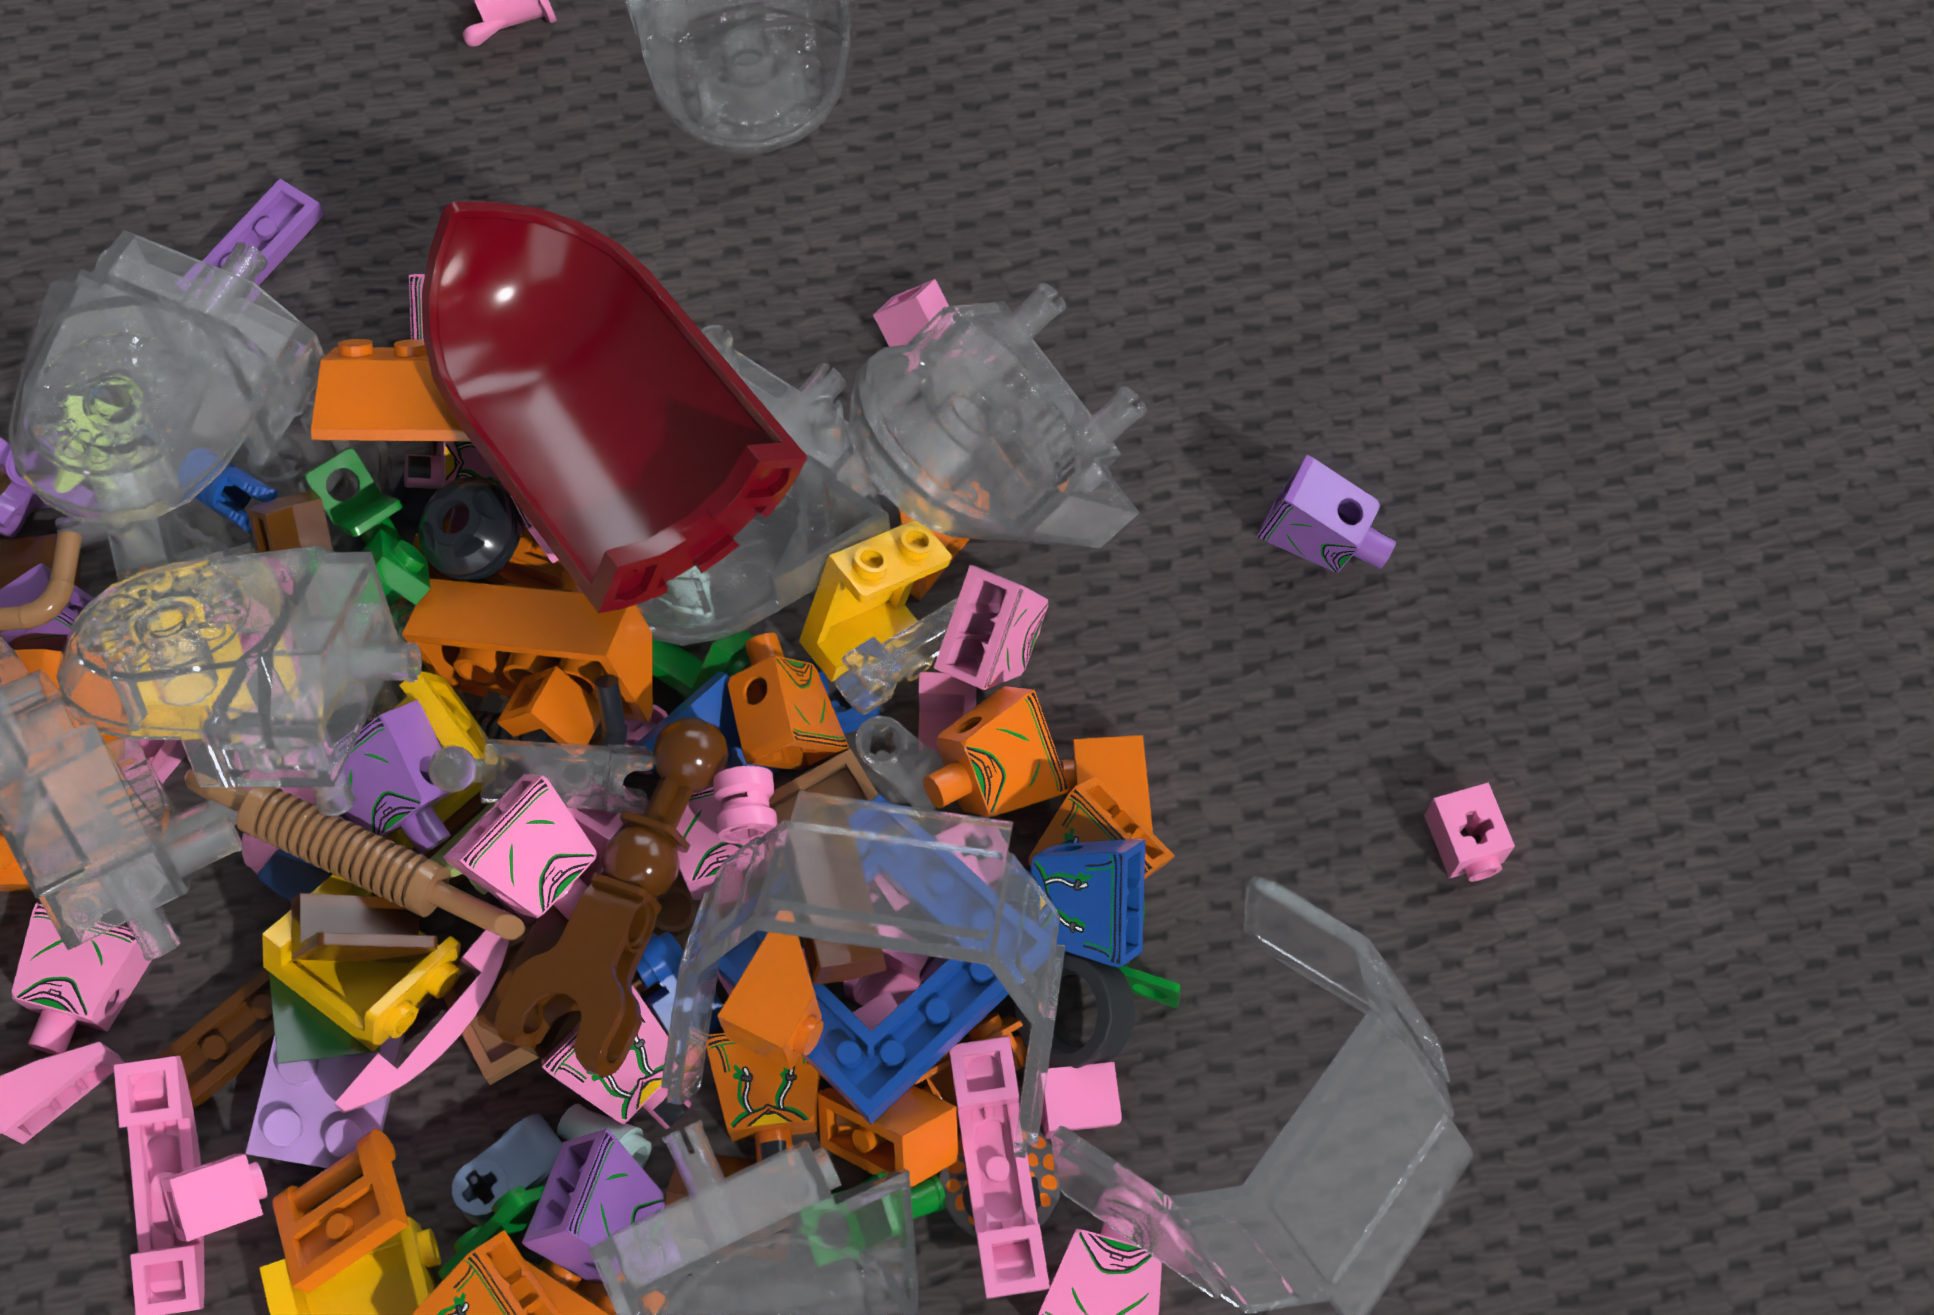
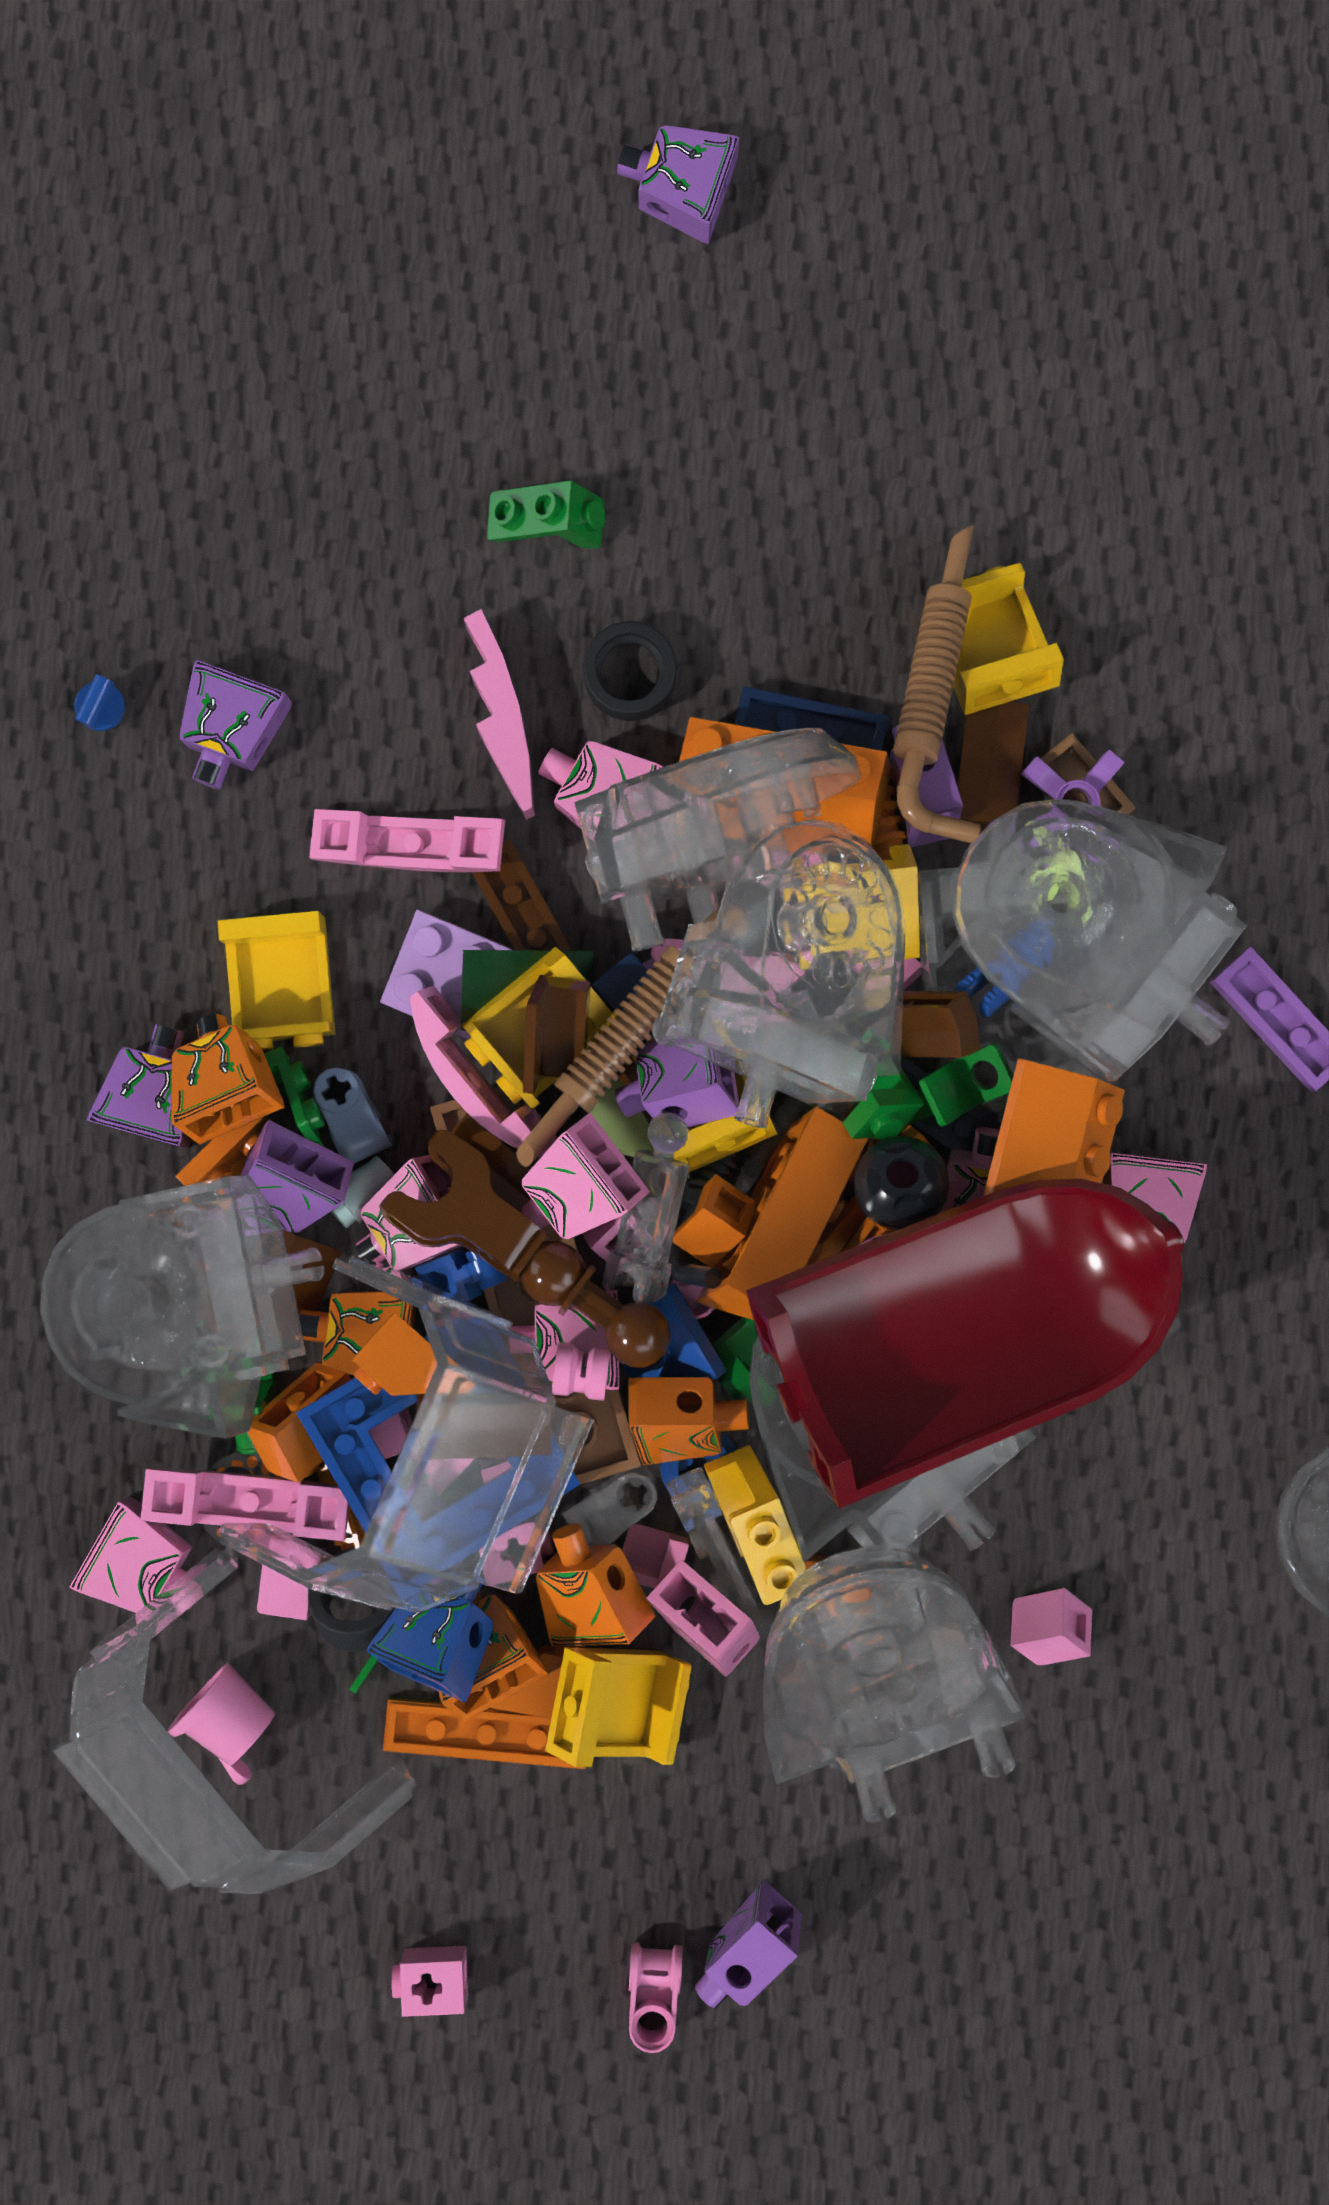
camera: 100 degrees right, 20 degrees up
bright pink brick [160,1154,267,1242] -> none
orange plate [273,1129,409,1293] -> none
none -> bright pink hat [167,1662,275,1785]
none -> orange tile [383,1697,585,1769]
none -> yellow panel [545,1647,691,1767]
none -> bright pink piece [628,1942,683,2053]

